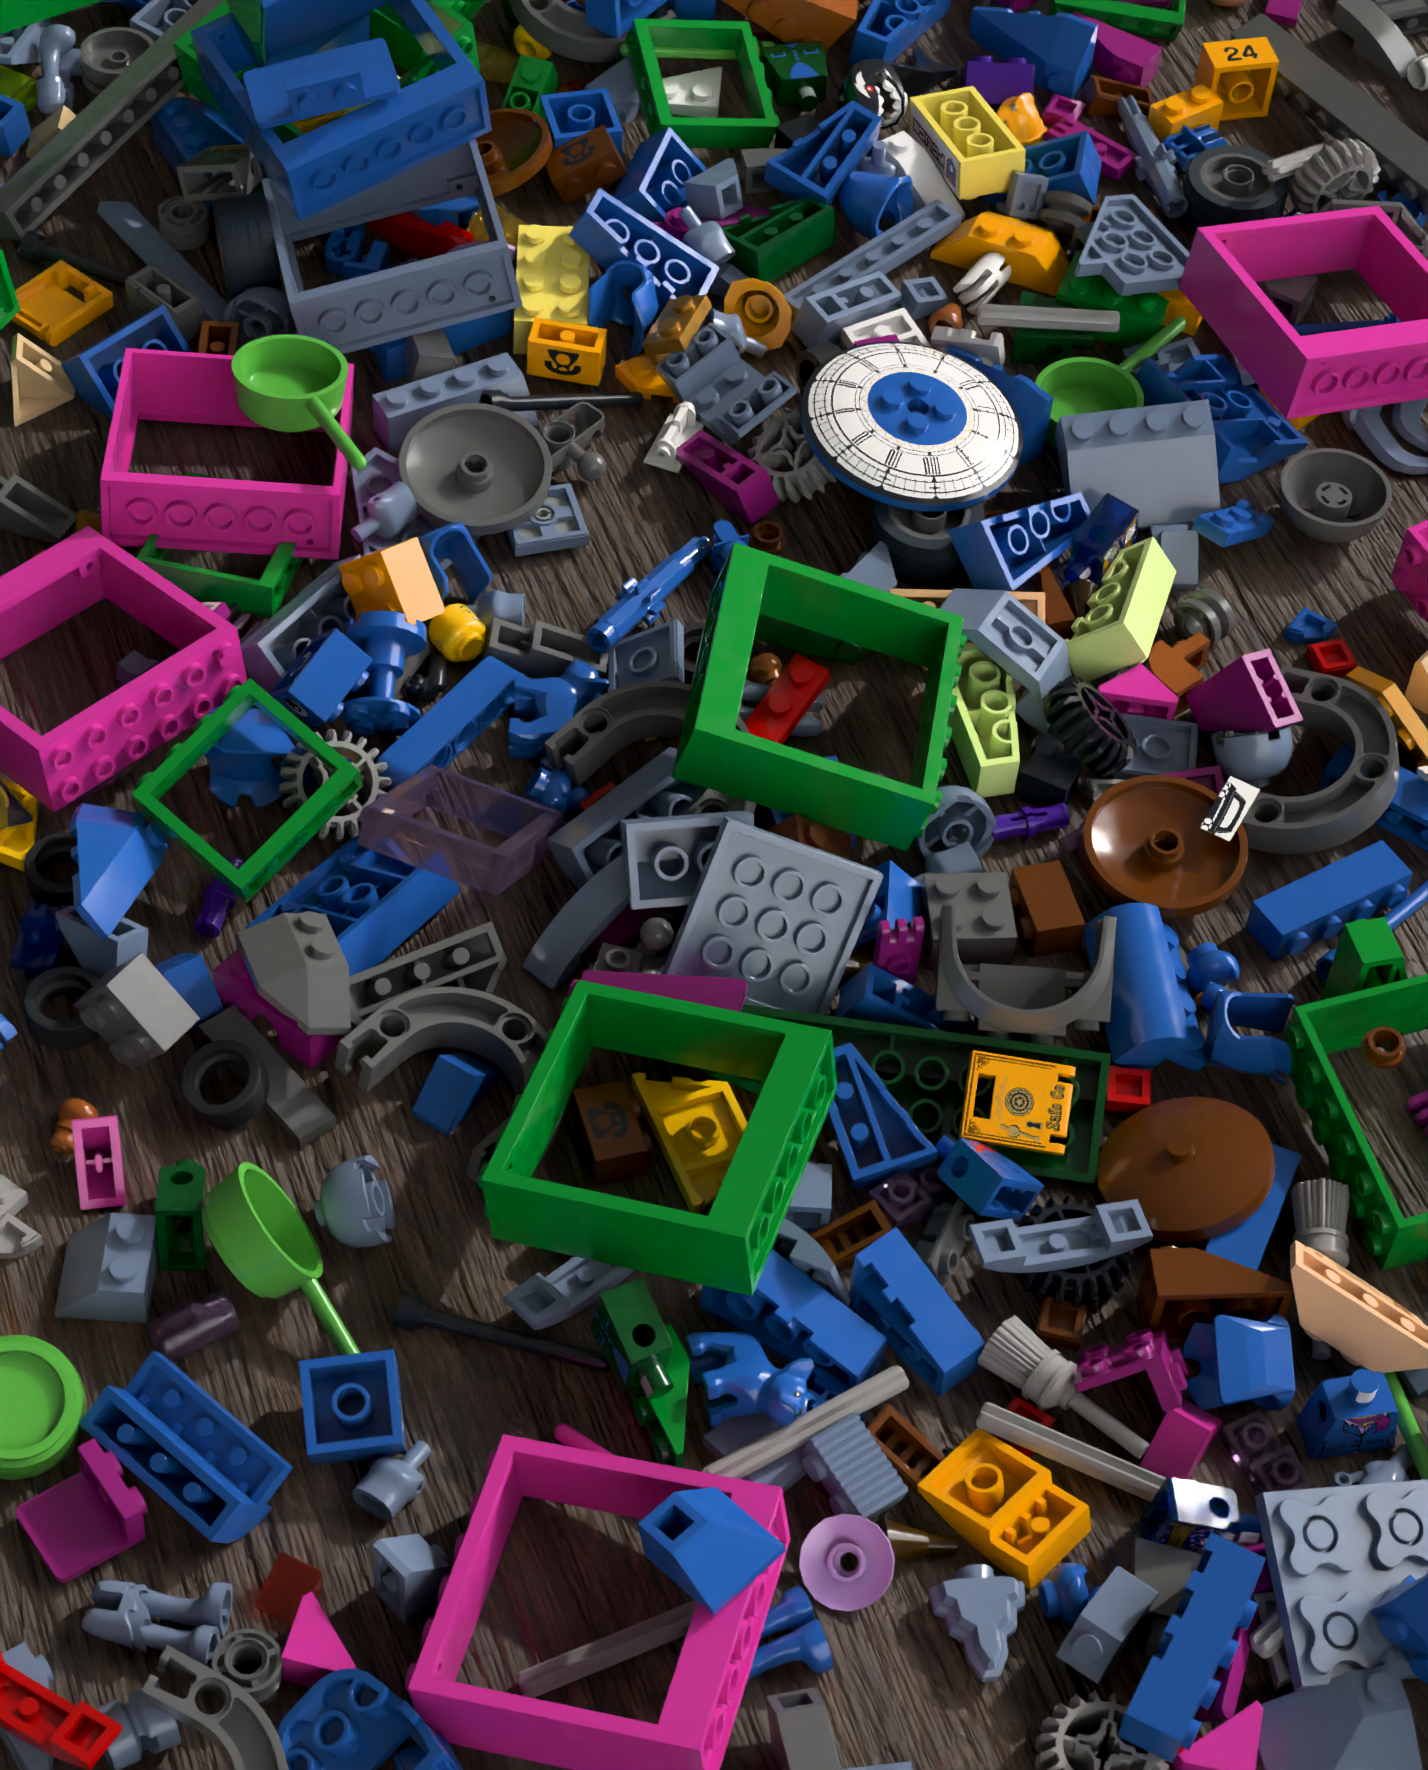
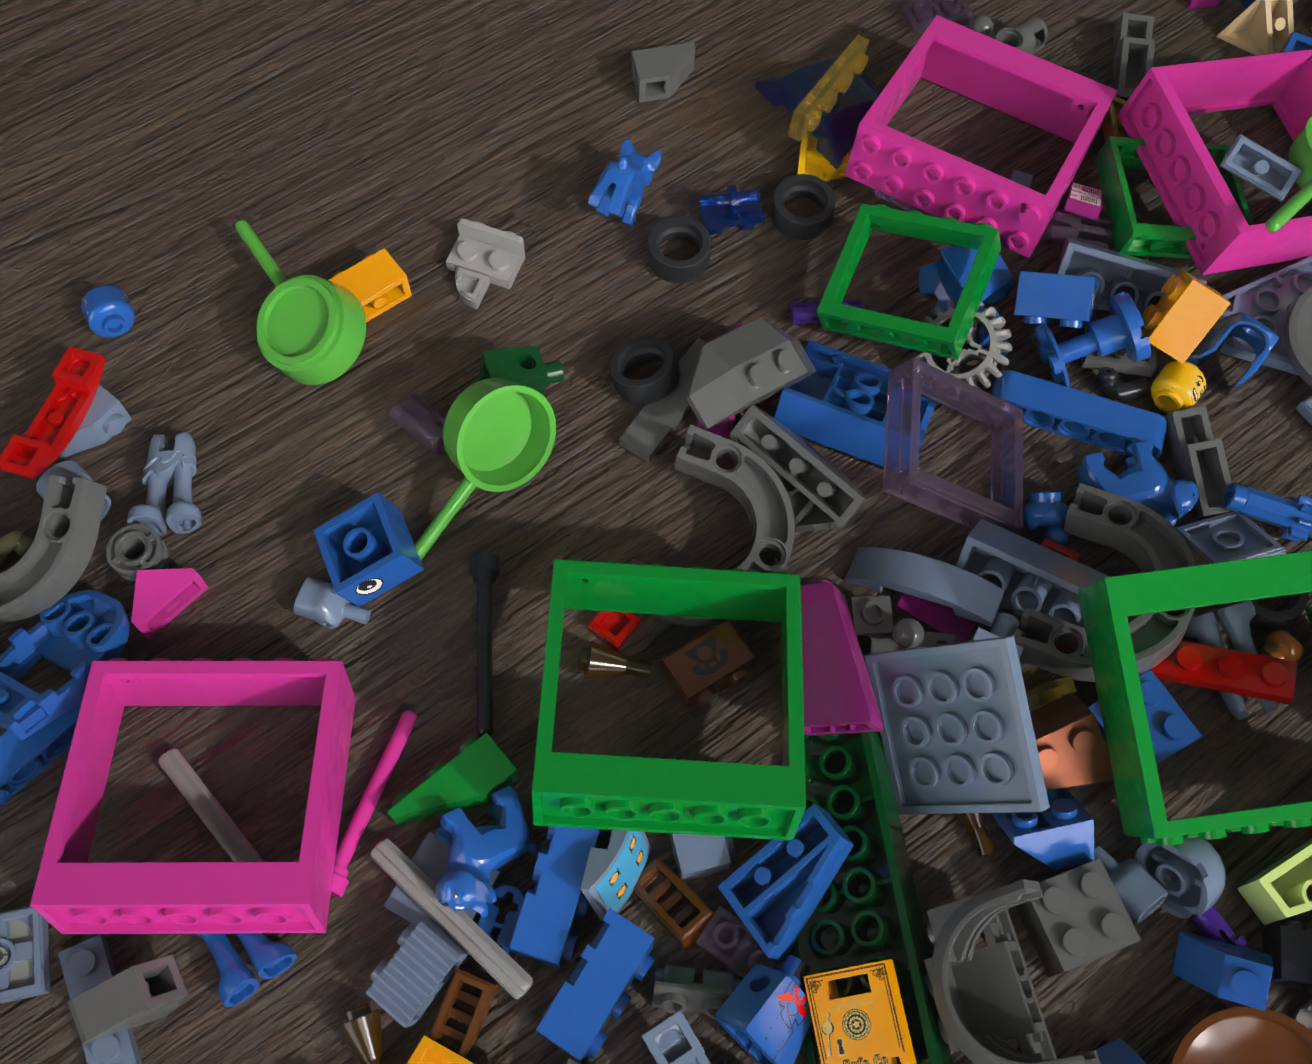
camera: 75 degrees right, 15 degrees up
magenta bracket [16,1438,148,1583] -> none
dark orange piece [50,1097,99,1156] -> none
sand blue slope [55,905,148,979] -> none
sand blue slope [55,1213,159,1323] -> none
blue wedge [69,803,168,941] -> none
dark pink slope [71,1115,126,1210] -> none
brick [73,952,200,1070] -> none
blue brick [79,1351,293,1544] -> none
blue slope [155,953,225,1034] -> none
clear red slope [256,1552,323,1625] -> none
sand blue cylinder [314,1155,395,1248] -> none
sand blue piece [351,481,419,542] -> none
sand blue slope [373,1534,451,1625] -> none
blue slope [412,1053,499,1136] -> none
sand blue piece [465,590,526,631] -> none
sand blue slope [504,1257,634,1330] -> none
dark green torso [590,1277,674,1400] -> none
sand blue slope [620,810,755,910] -> none
yellow wing [631,1073,748,1214] -> none
blue slope [638,1487,786,1616] -> none
lavender dish [799,1513,895,1612] -> none
blue slope [837,963,974,1035] -> none
magenta hinge [872,916,924,986] -> none
reddish brown brick [1009,860,1085,958] -> none
none -> blue slope [1172,930,1273,1011]
none -> sand blue slope [1219,134,1302,202]

